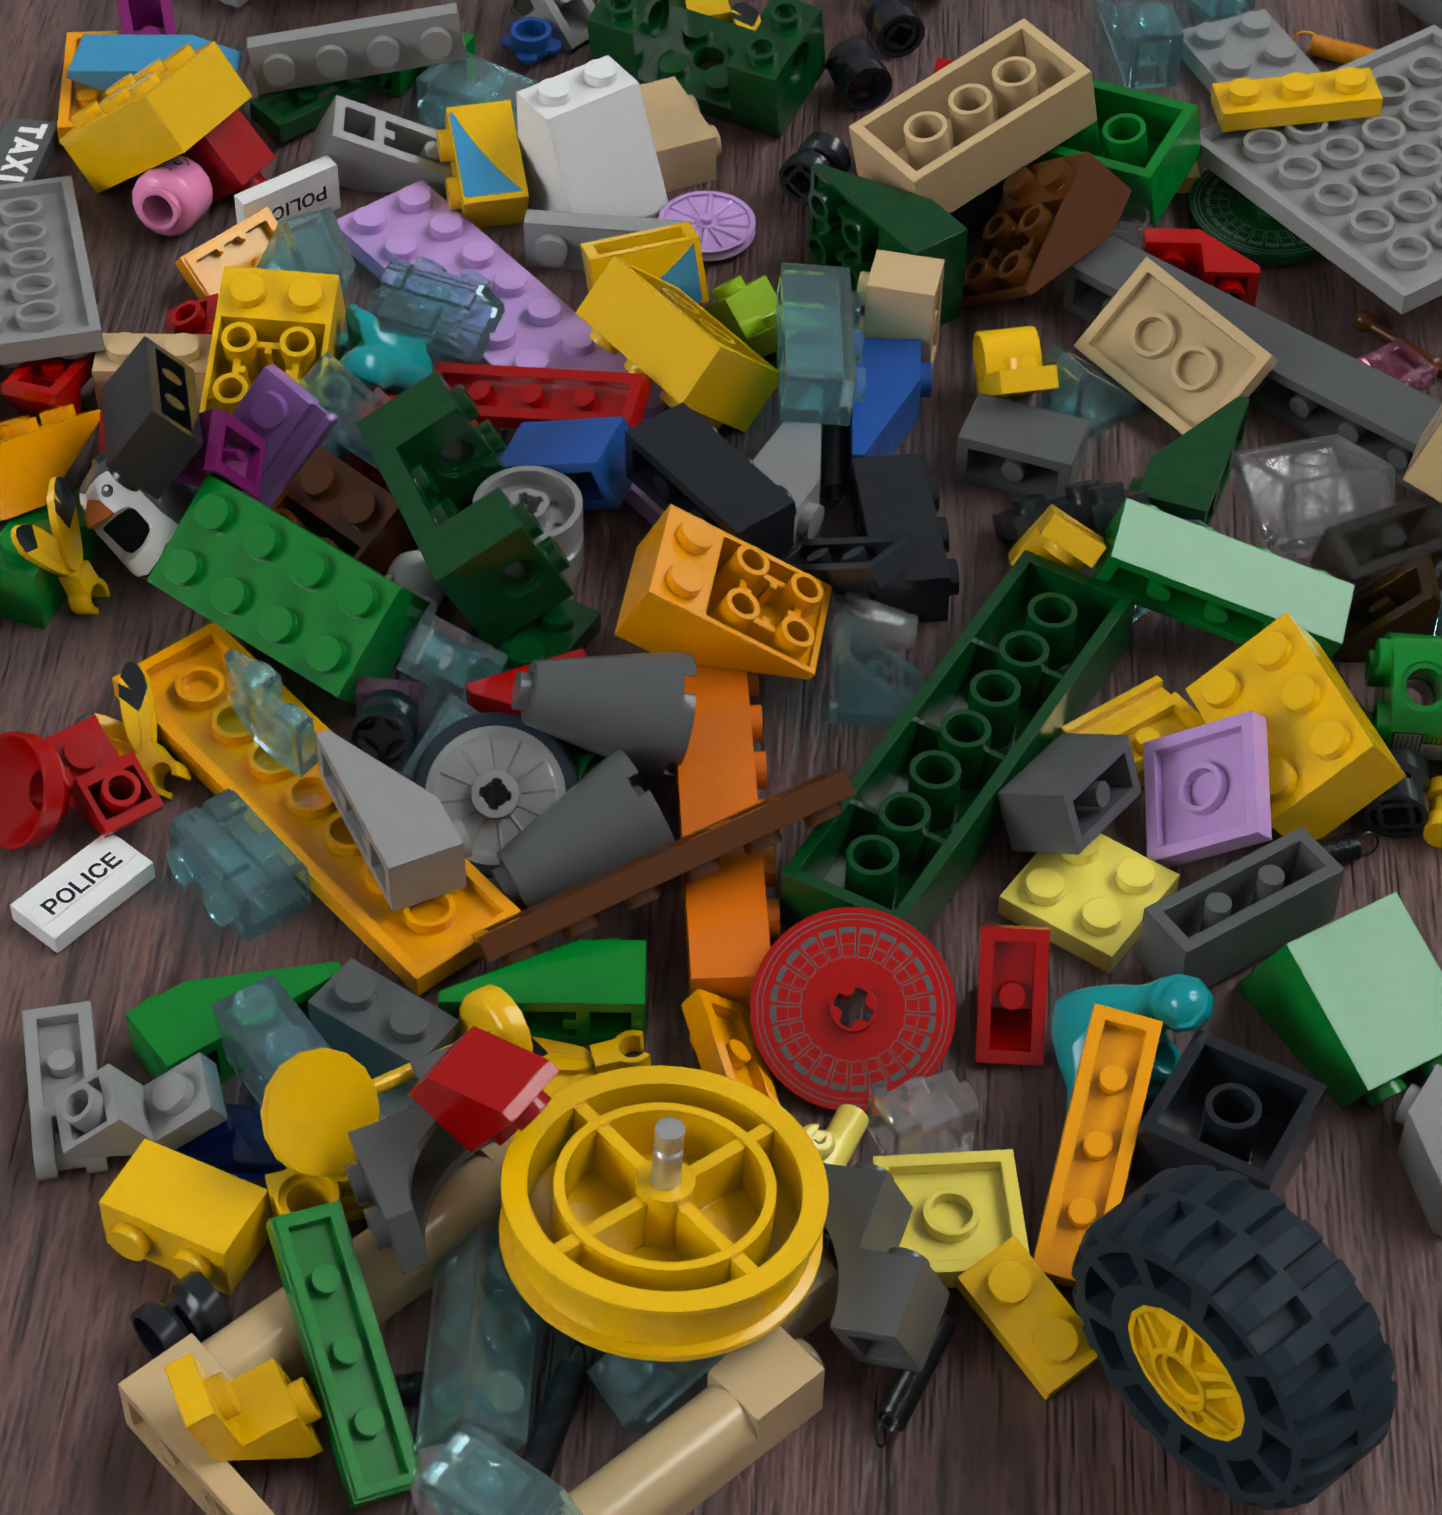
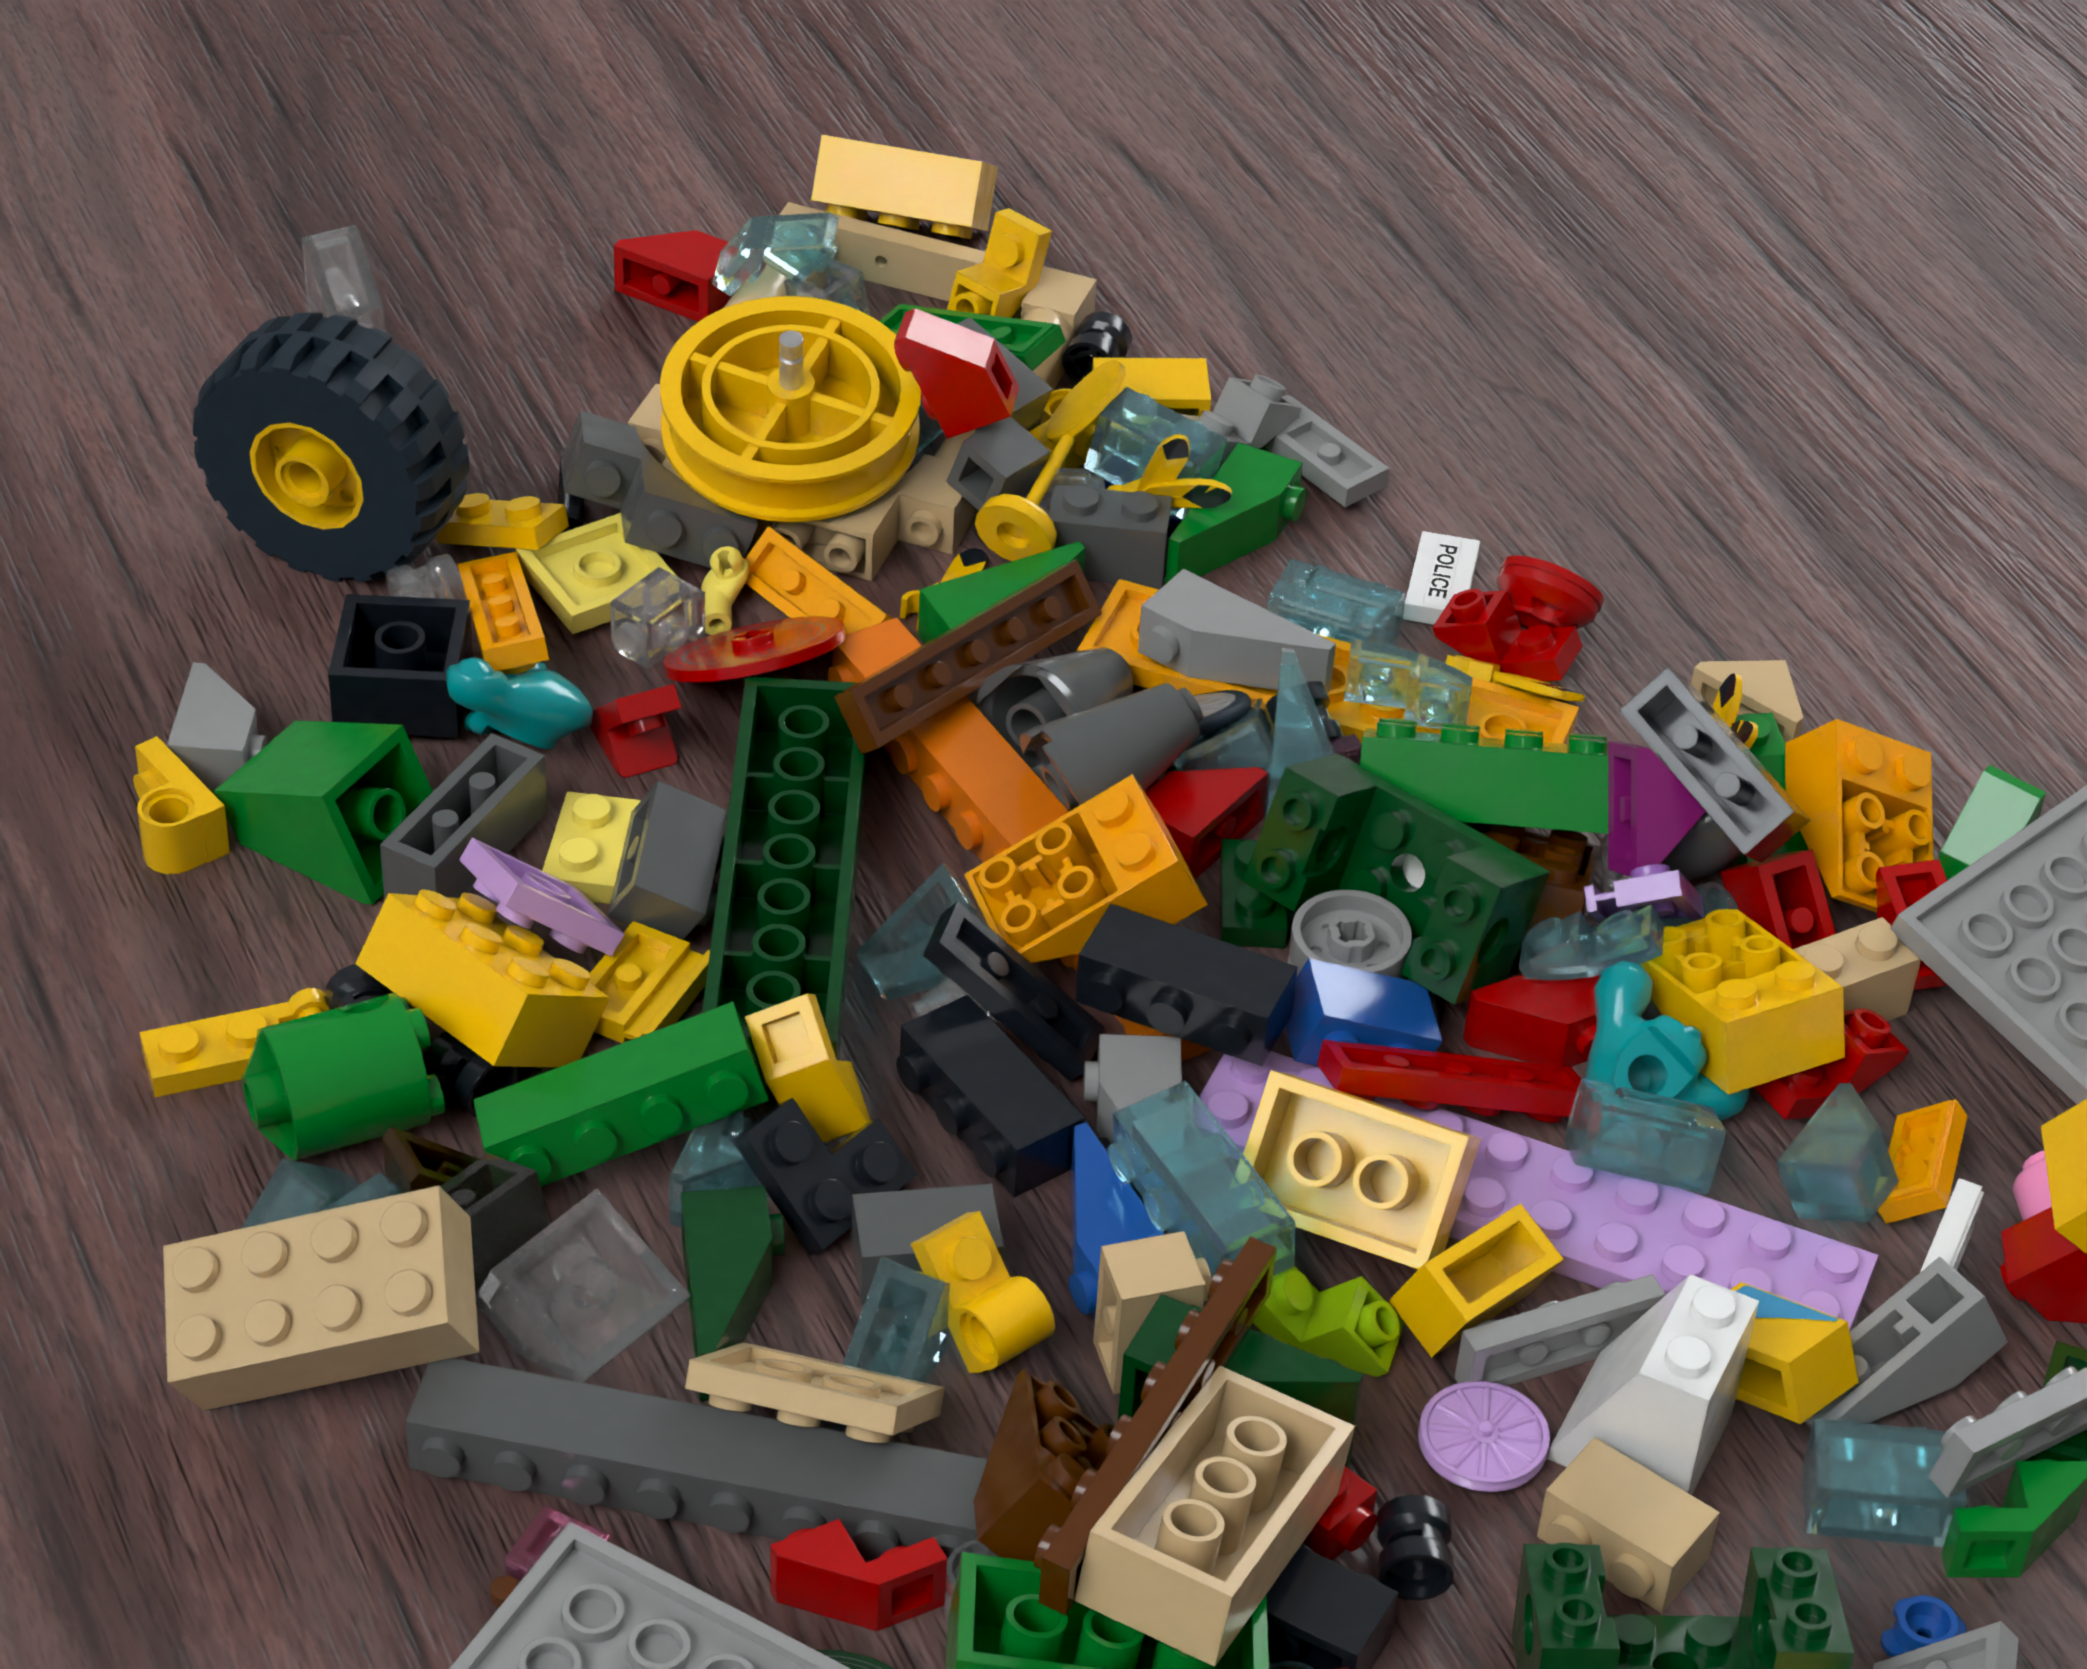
camera: 150 degrees right, 5 degrees down
none -> reddish brown plate [1034,1236,1277,1616]
none -> yellow piece [1106,434,1232,508]

